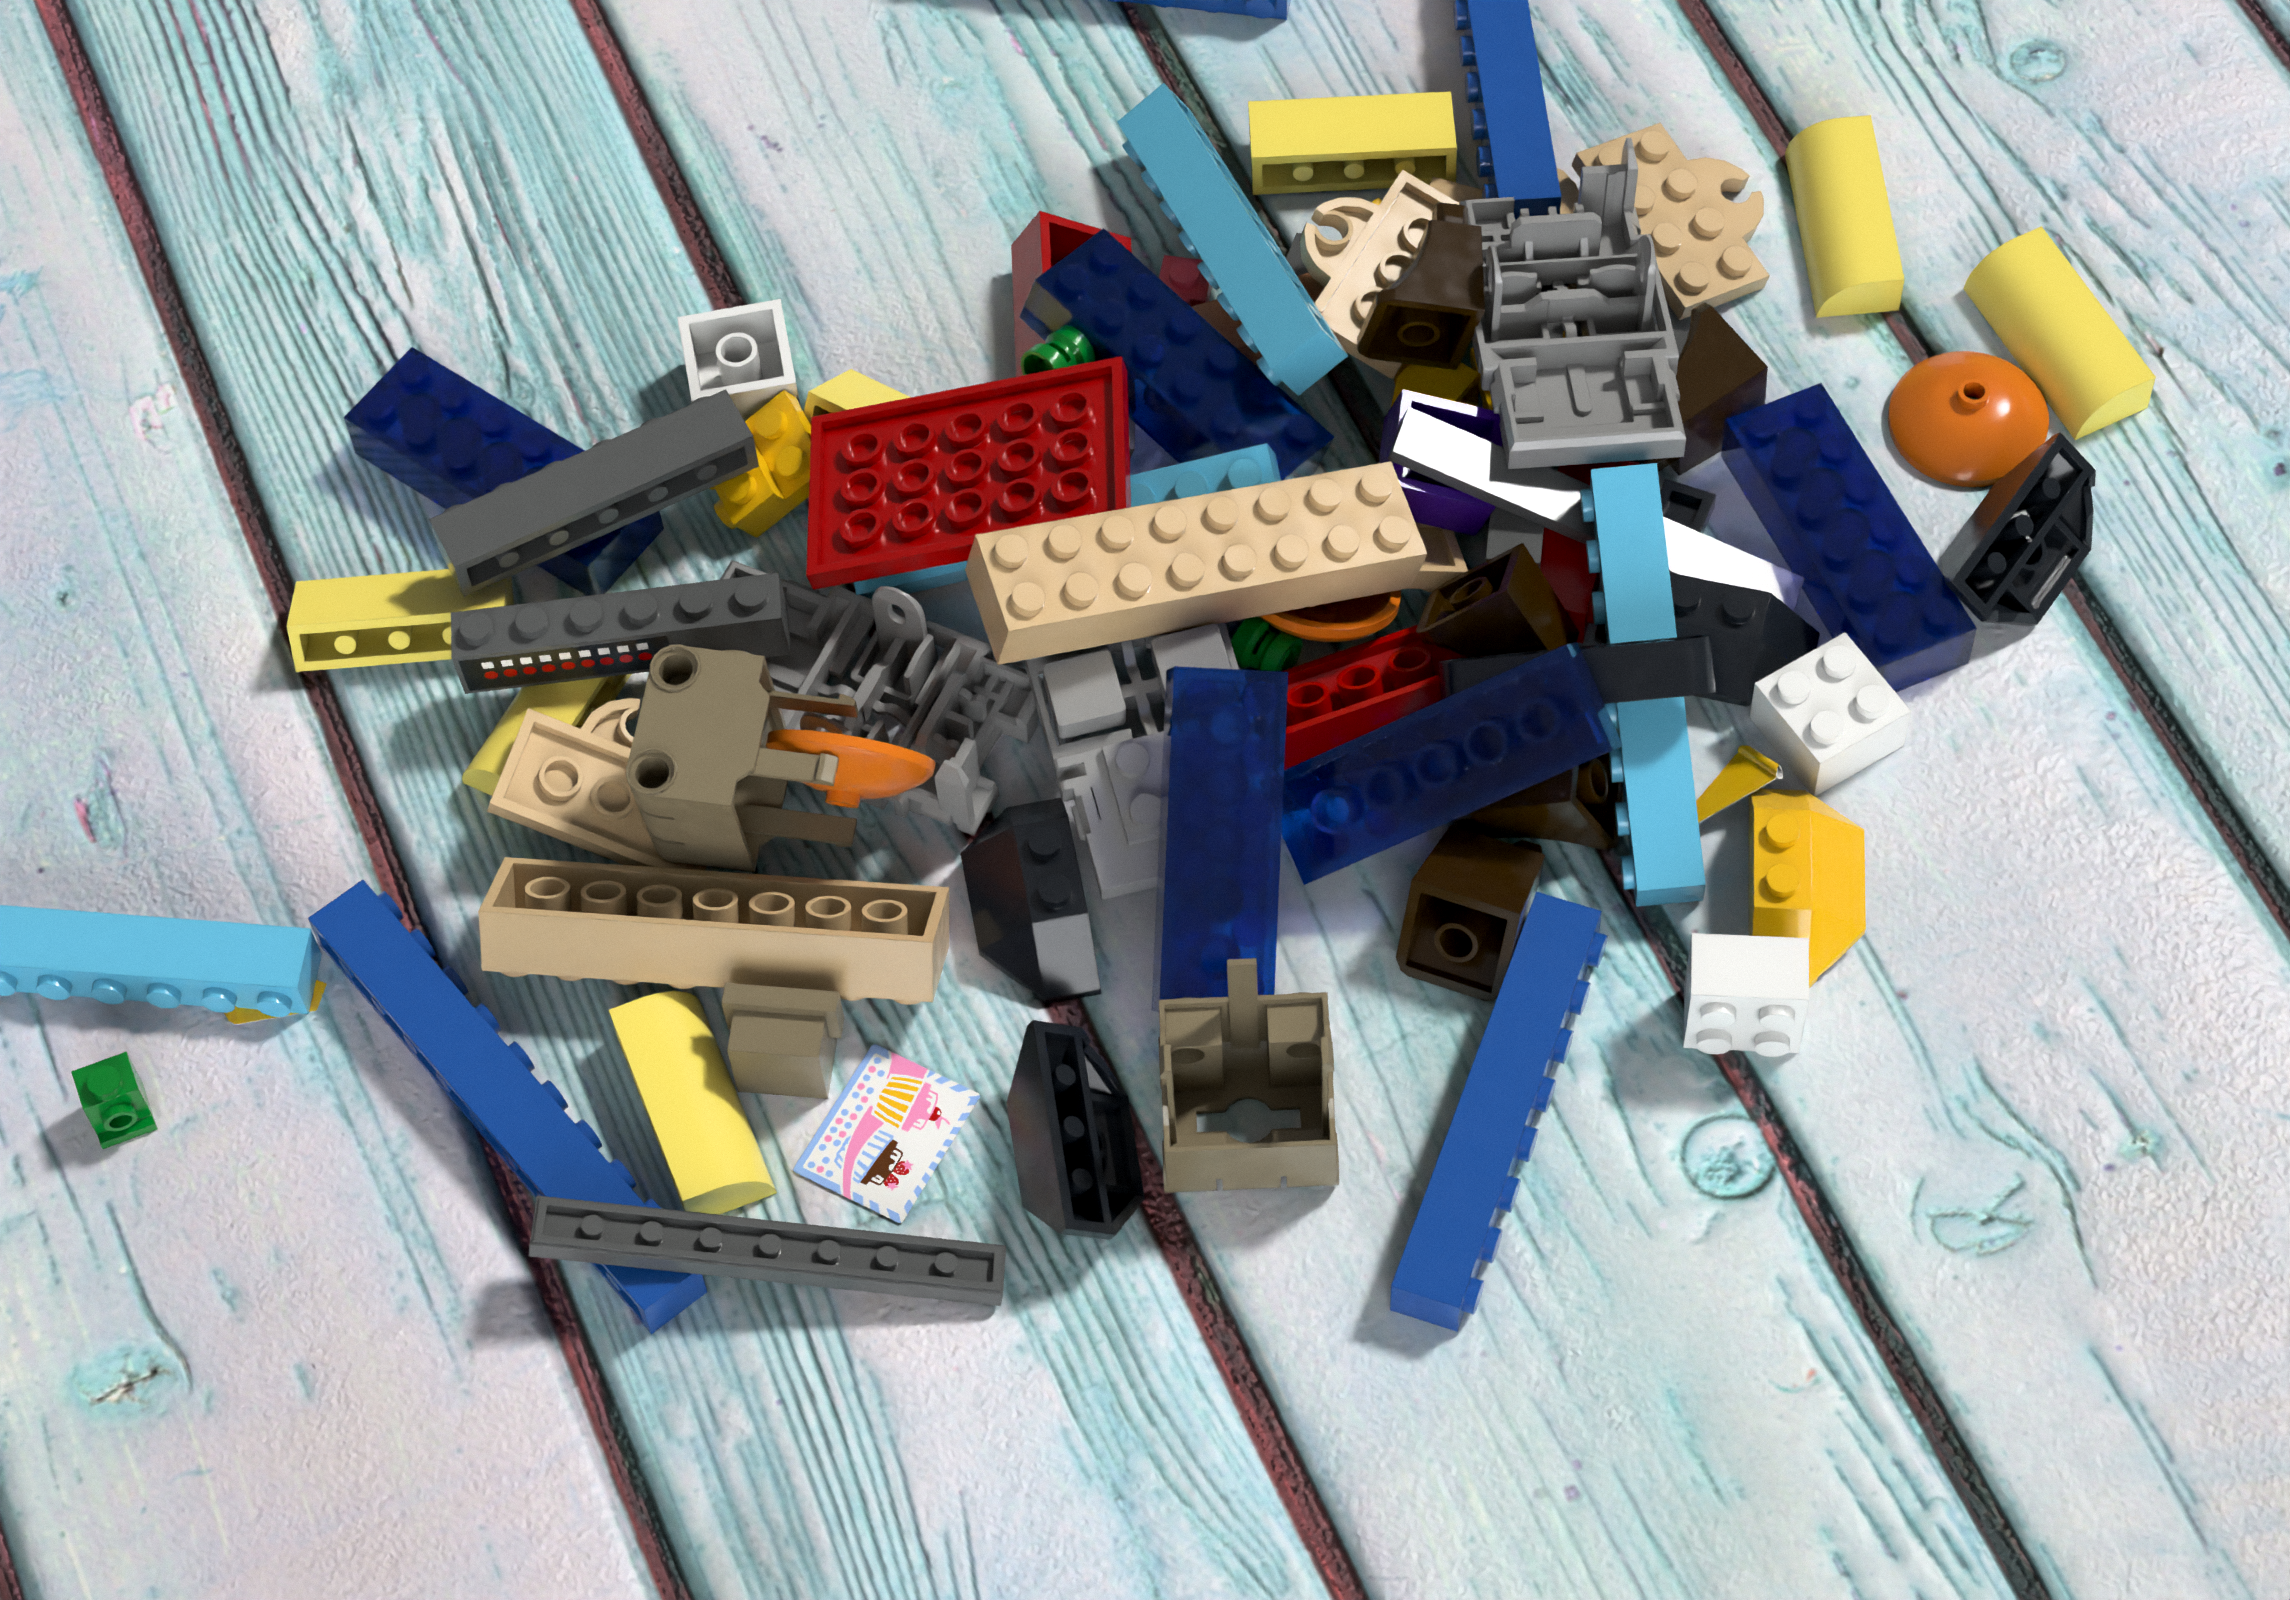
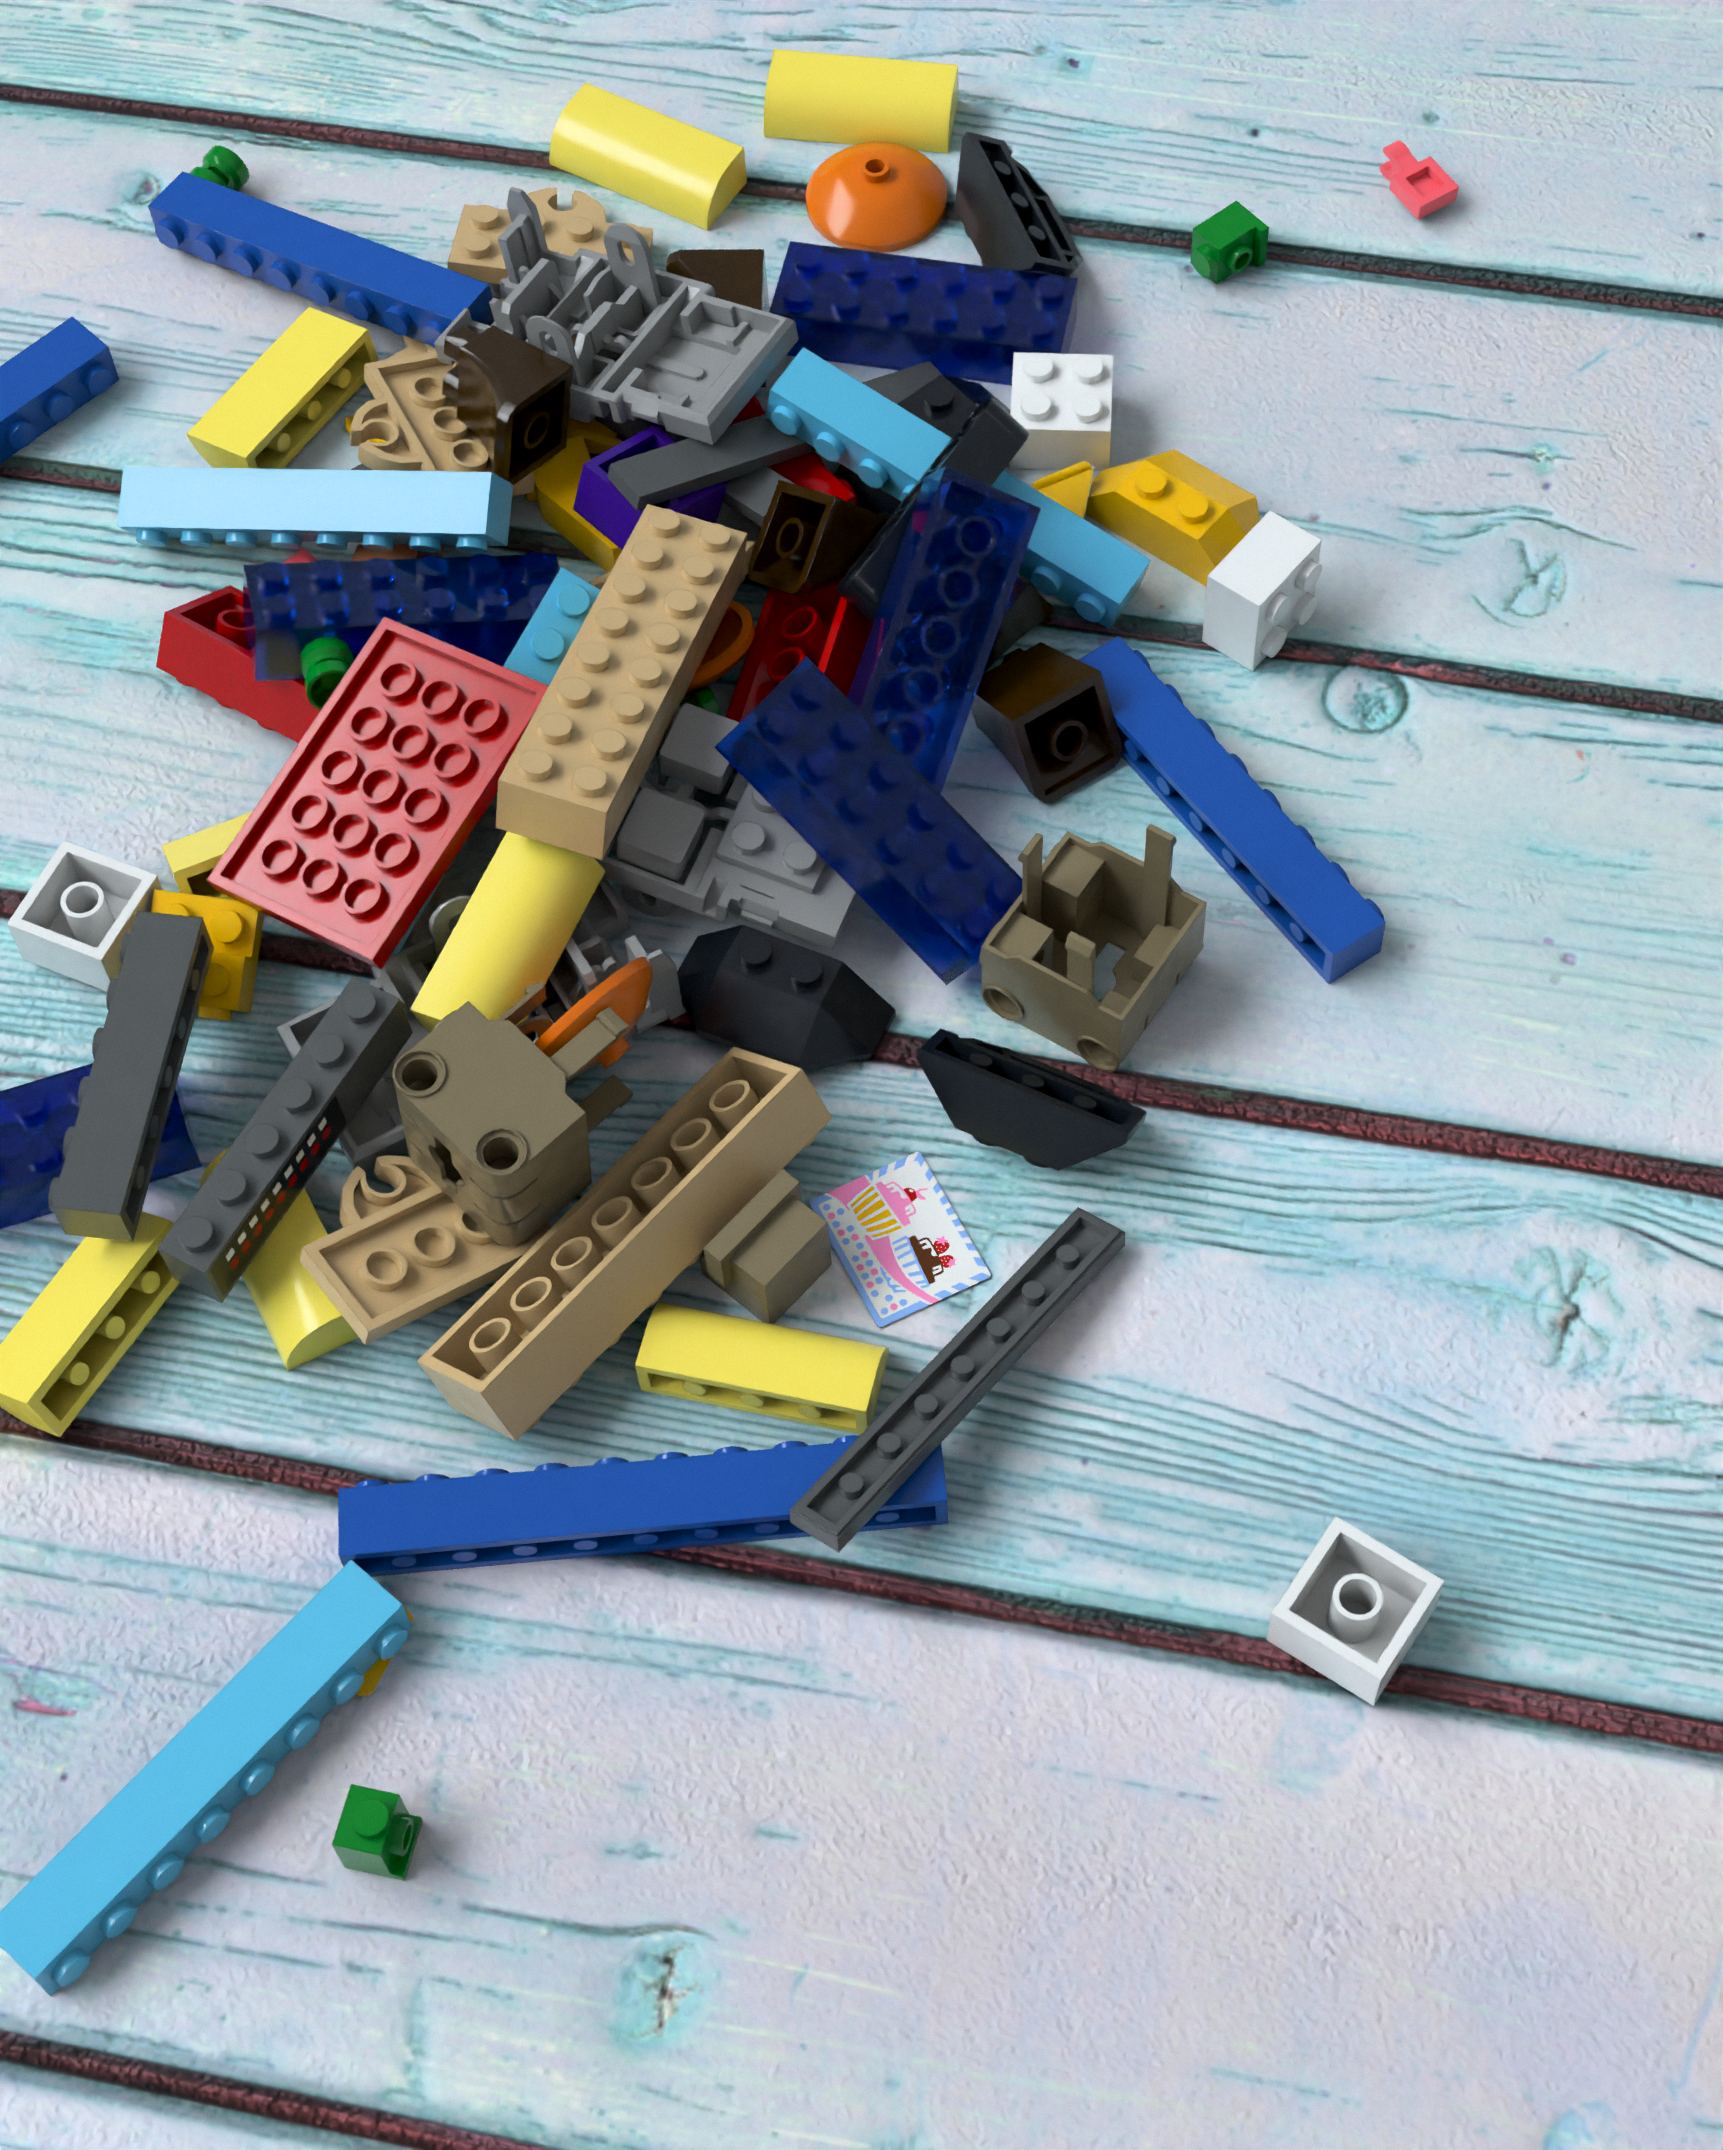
camera: 55 degrees left, 0 degrees up
none -> light yellow brick [410,832,605,1033]
none -> green brick [1191,200,1269,284]

